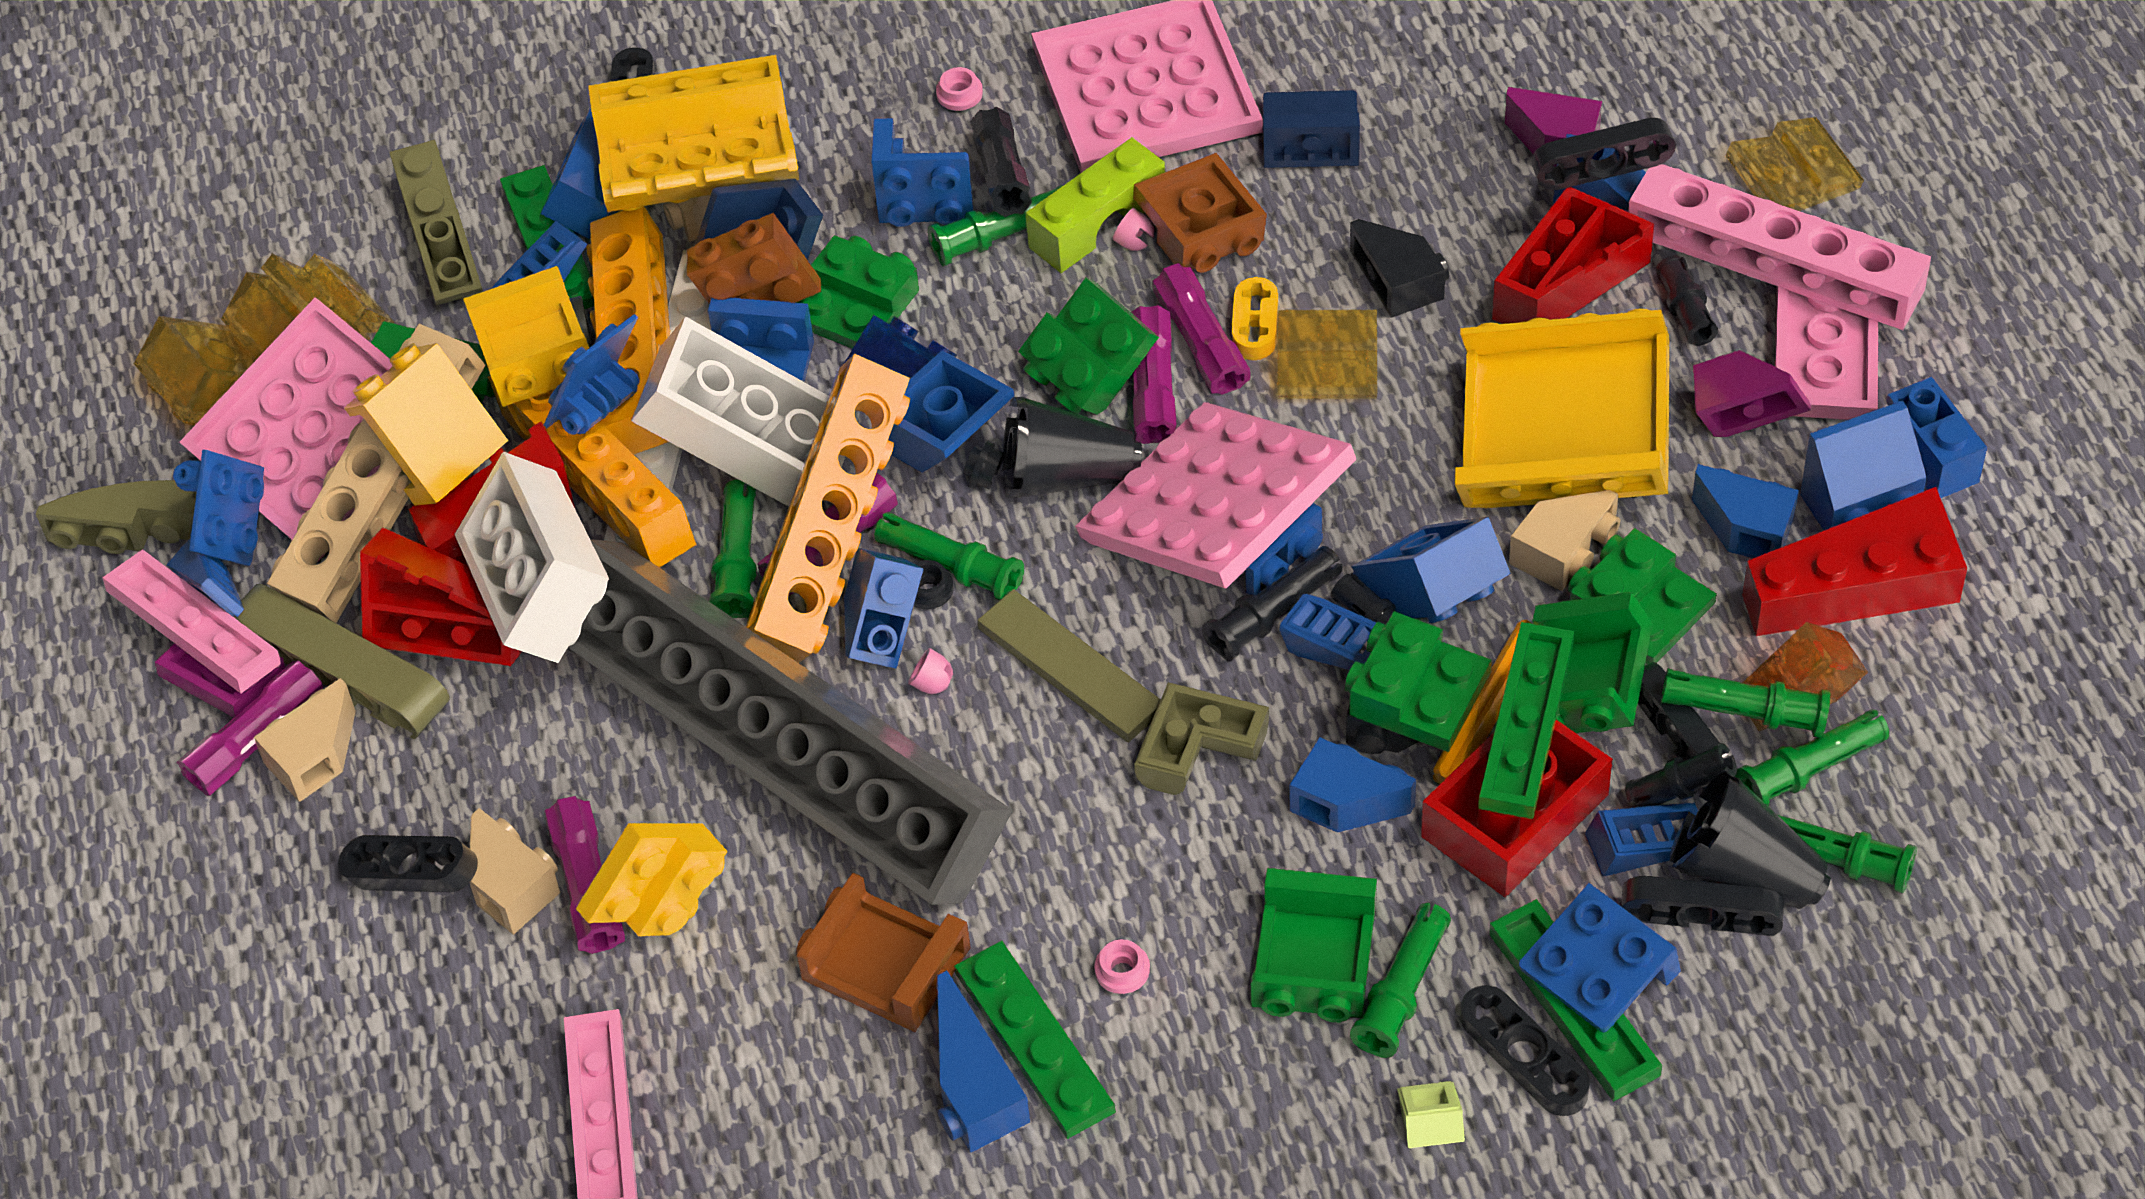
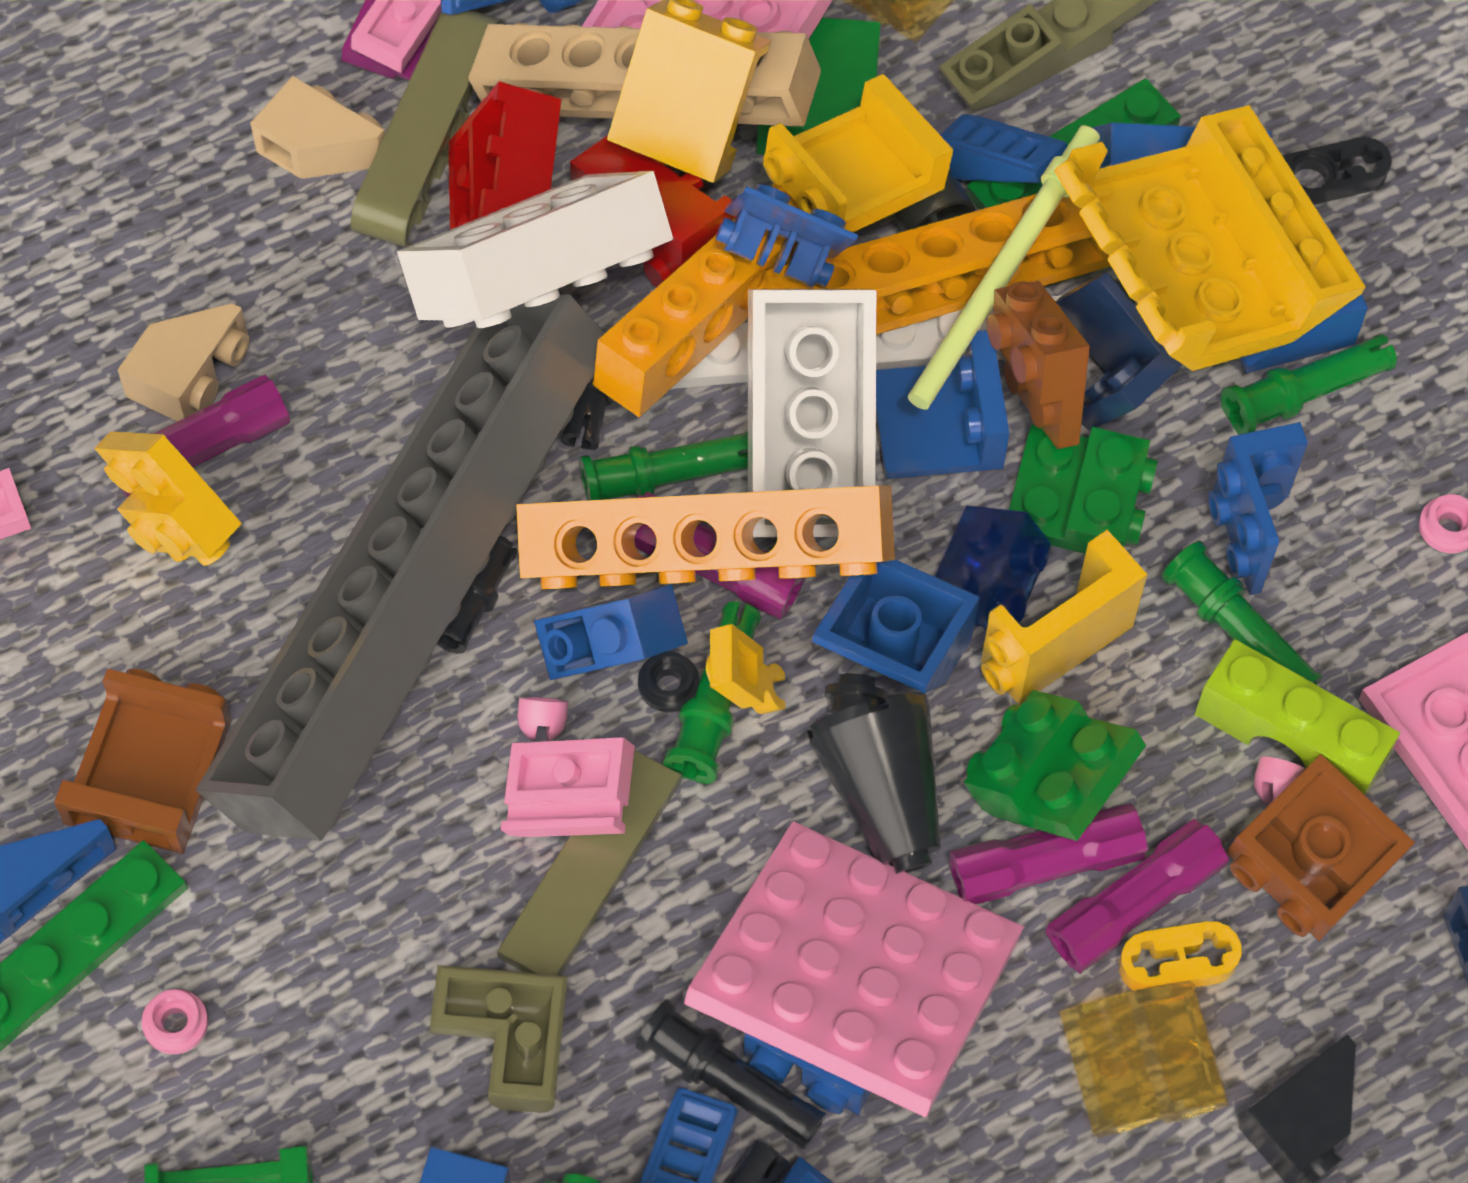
camera: 70 degrees right, 10 degrees up
magenta axle [177,660,323,796] -> none
black beam [338,835,478,893] -> none
black axle [970,106,1032,217] -> none
none -> bright pink plate [501,737,635,837]
none -> yellow plate [706,624,786,714]
none -> yellowish green bar [908,126,1100,410]
none -> yellow panel [981,530,1148,705]
none -> green pin [1221,334,1397,435]

